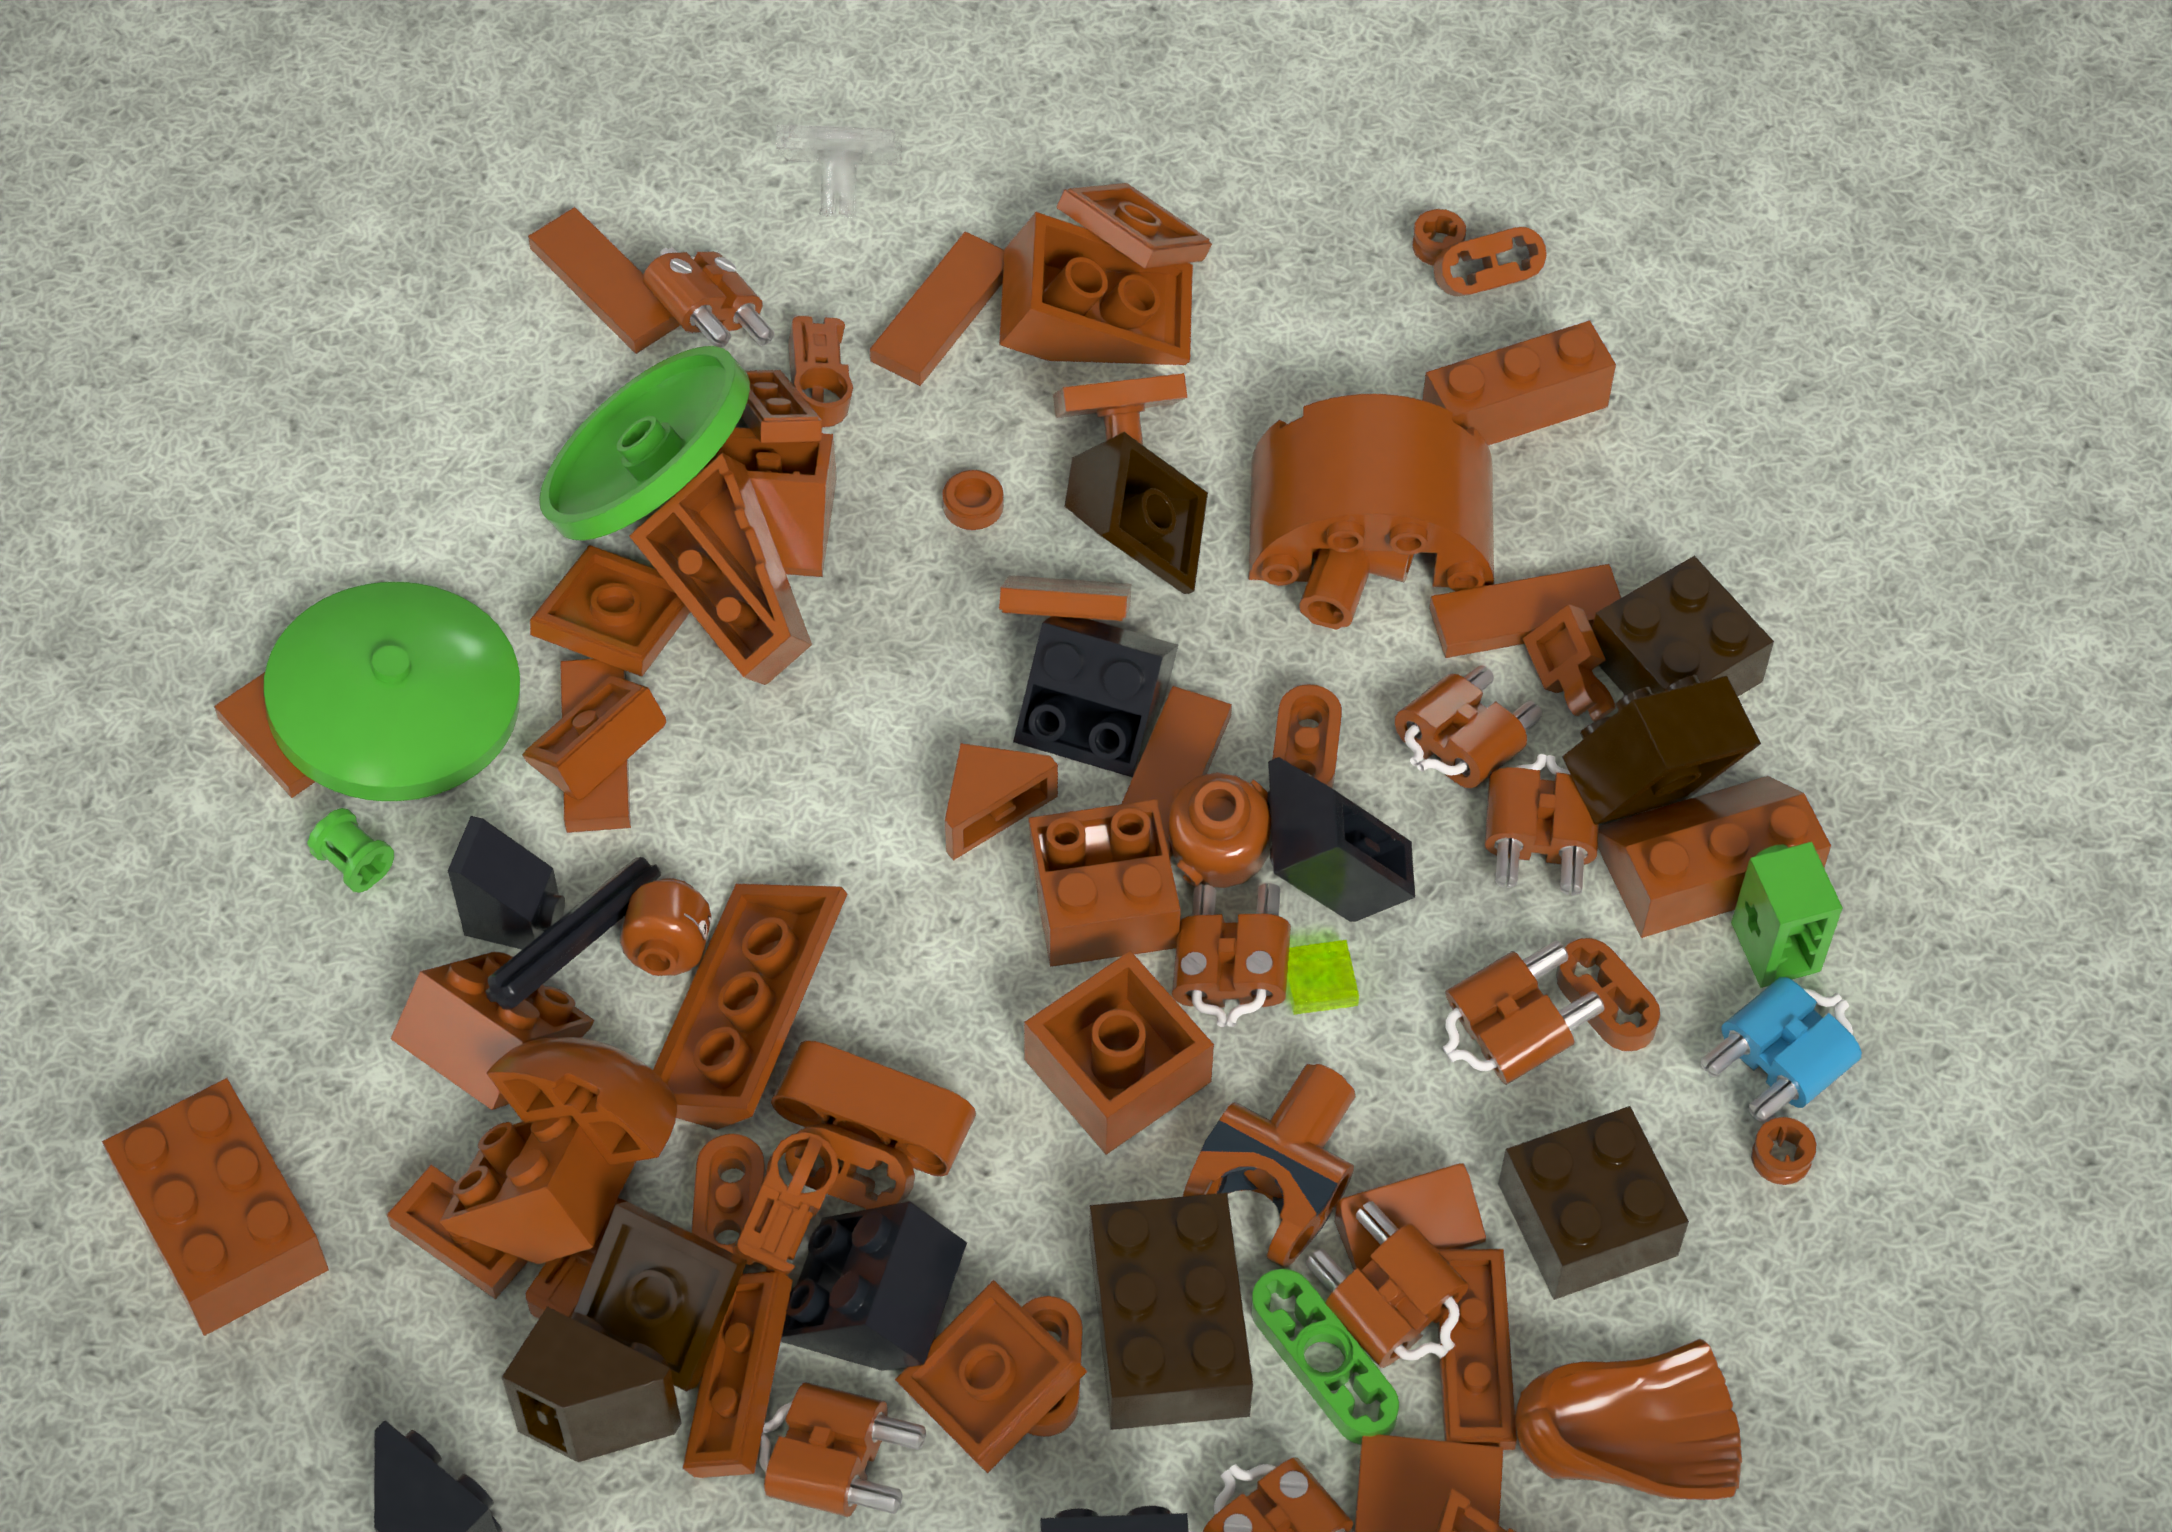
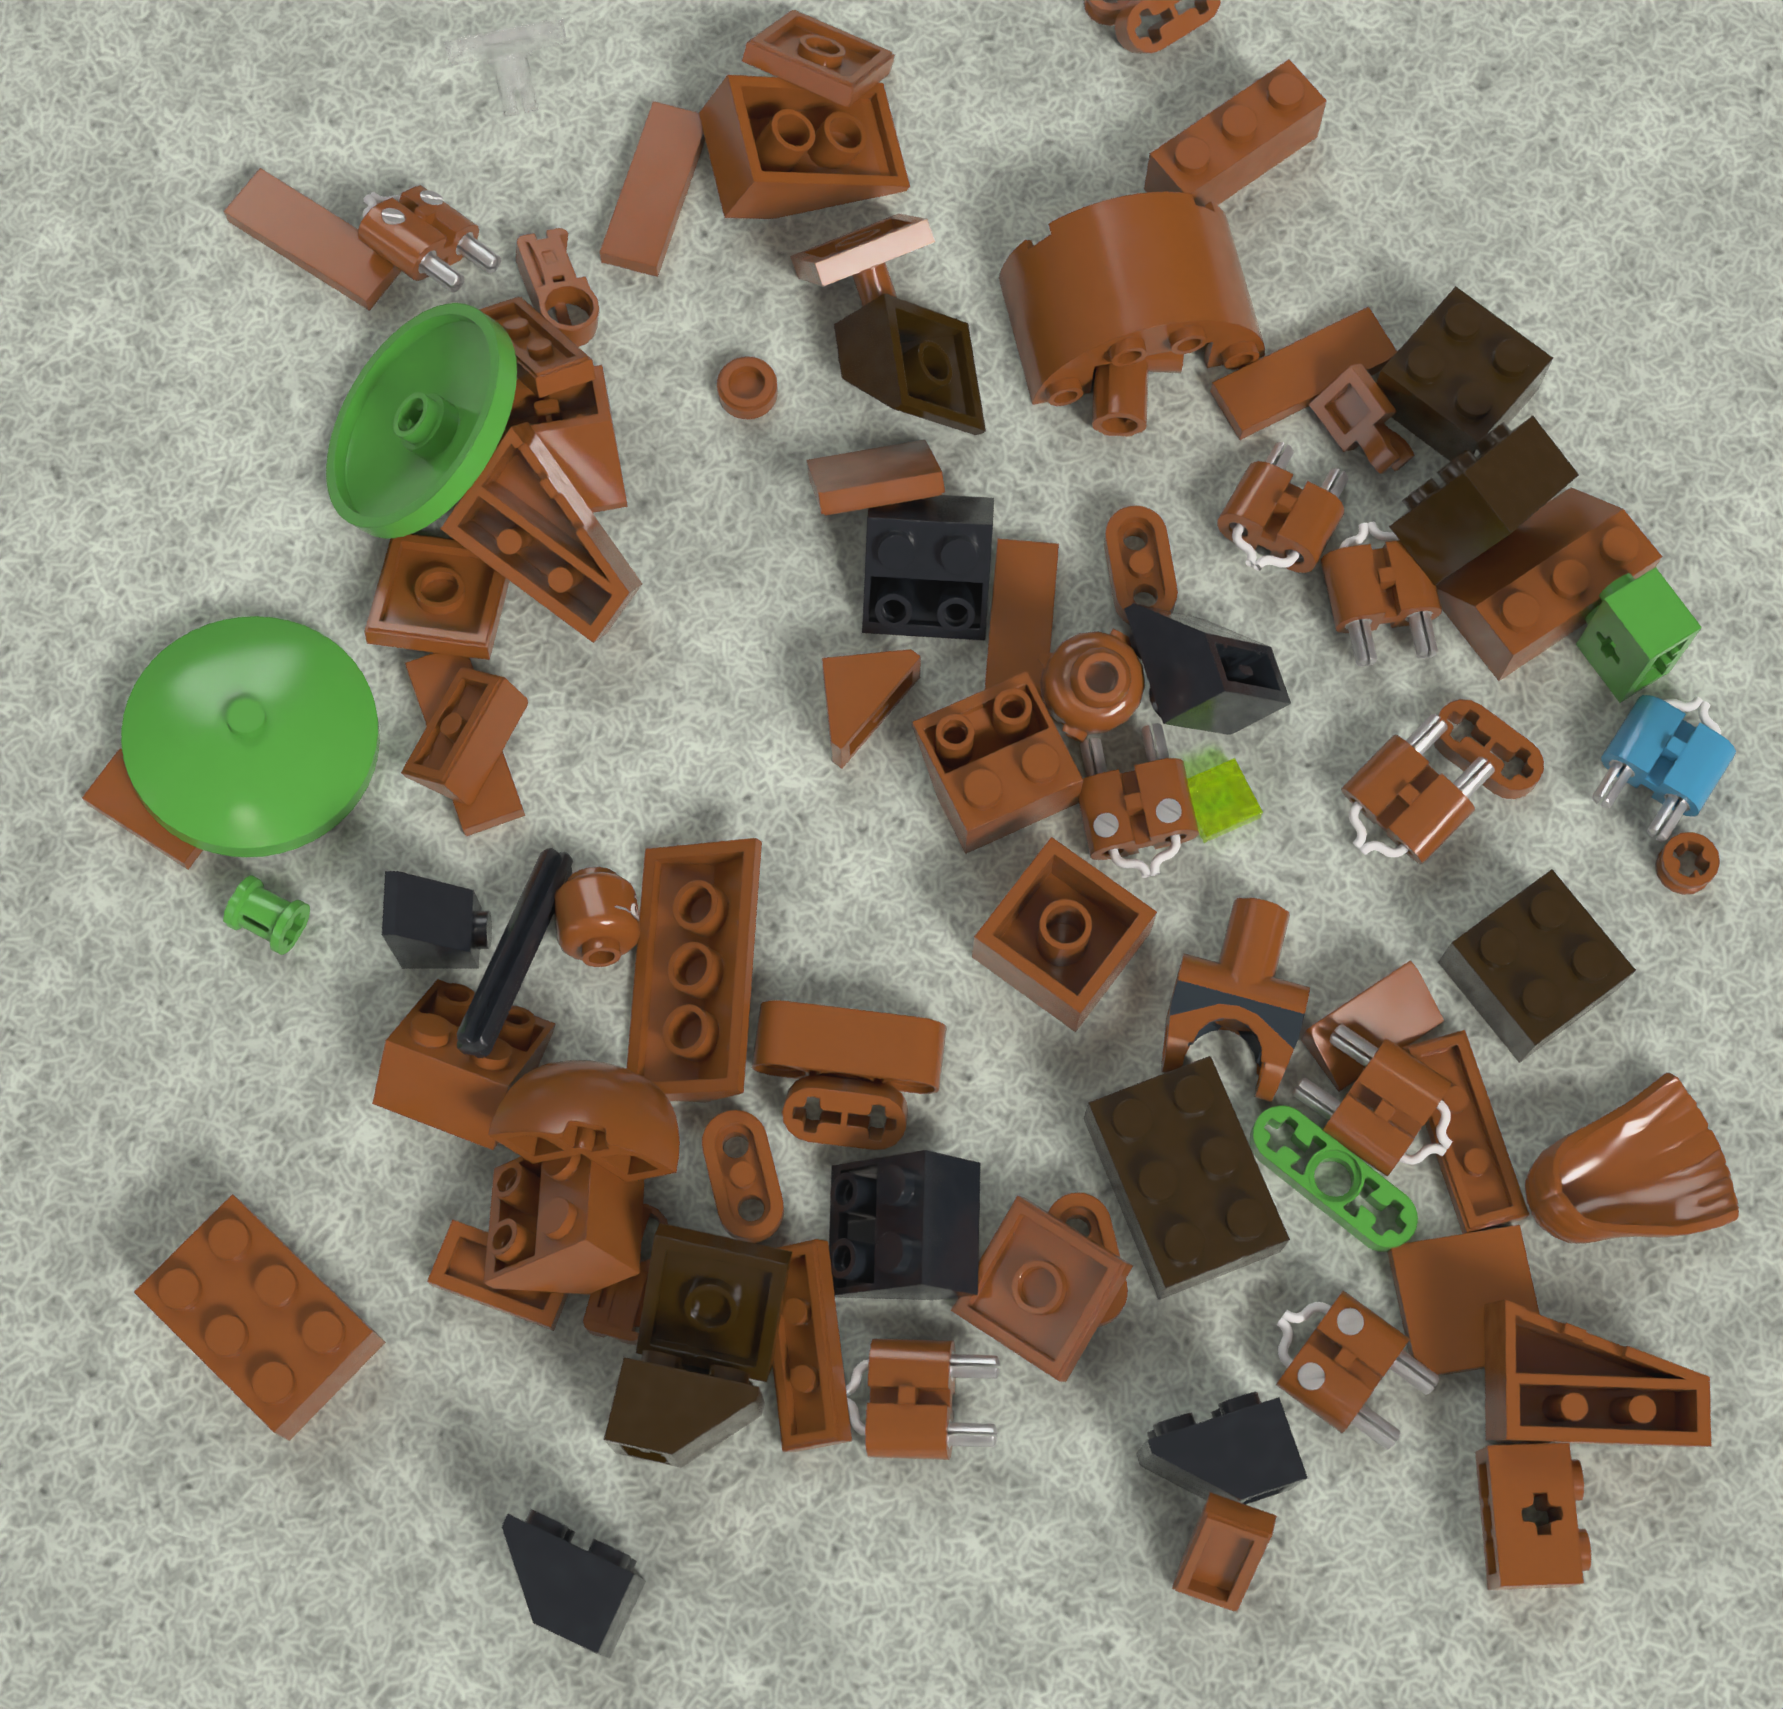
camera: 15 degrees left, 15 degrees up
dark orange piece [733,1132,839,1276] -> none

